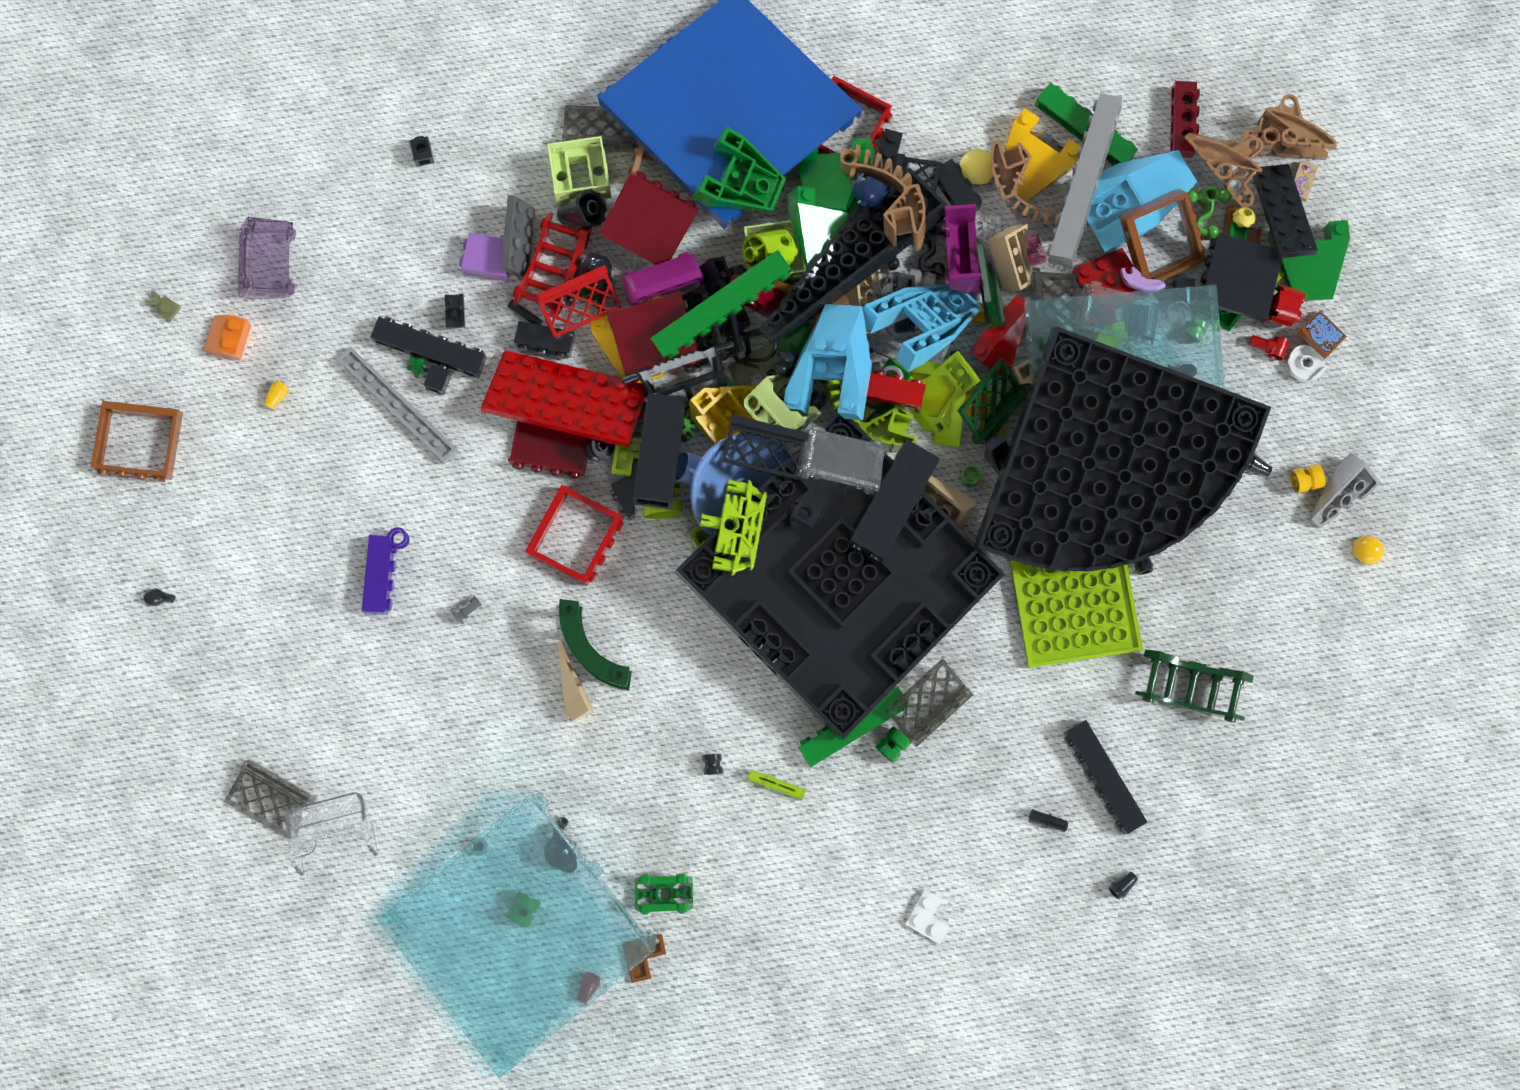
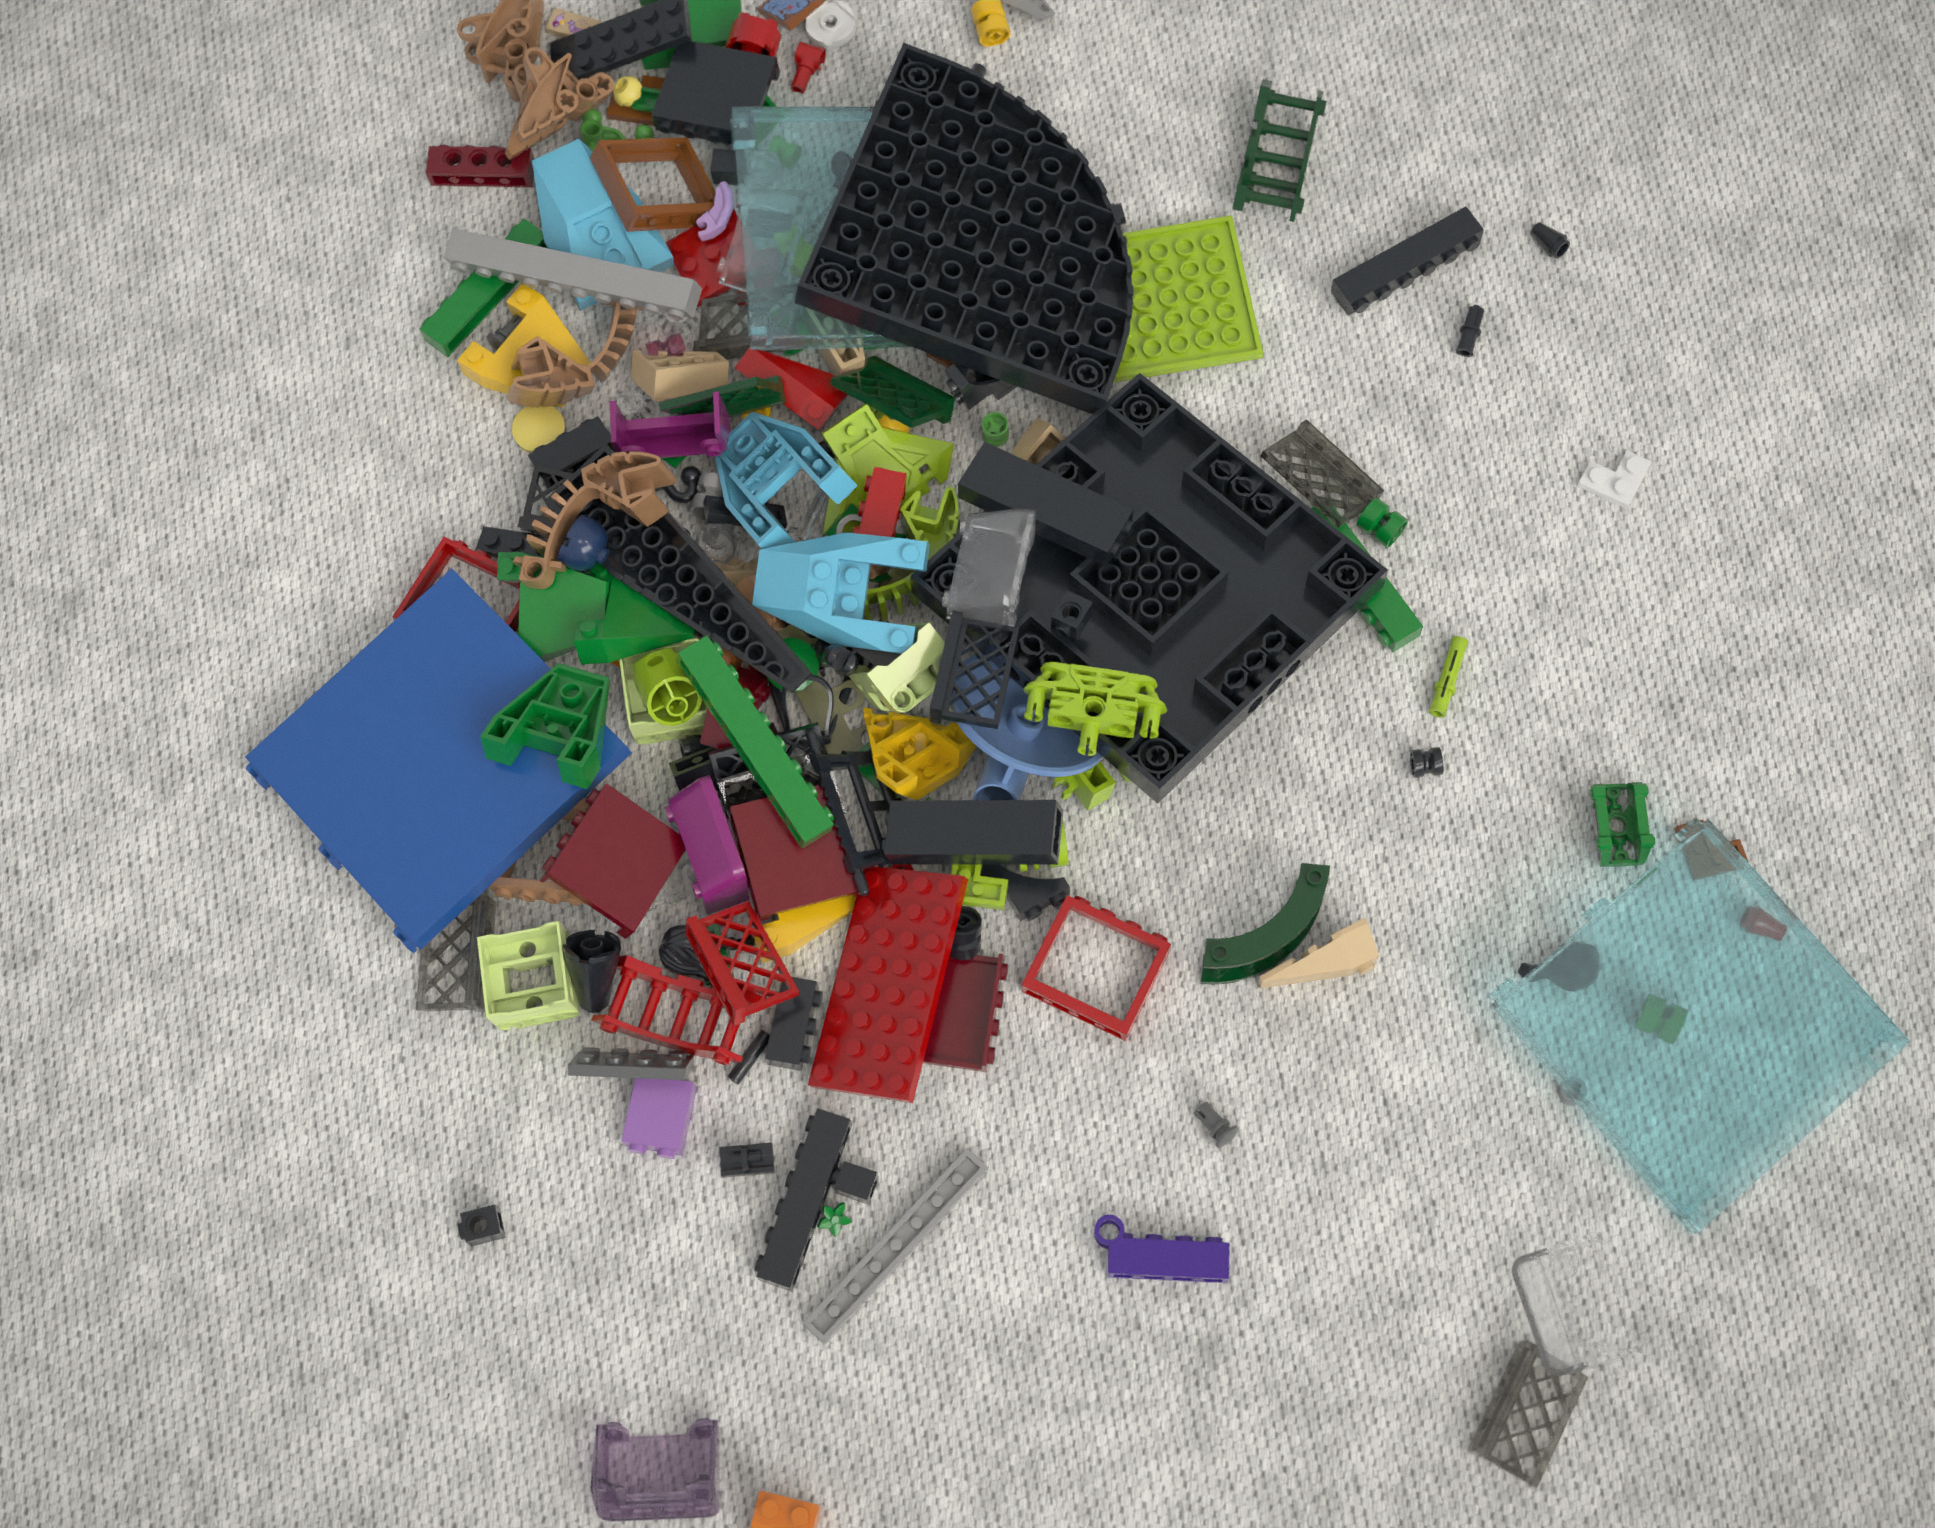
camera: 80 degrees left, 10 degrees down
yellow cone [264,380,289,409] -> none

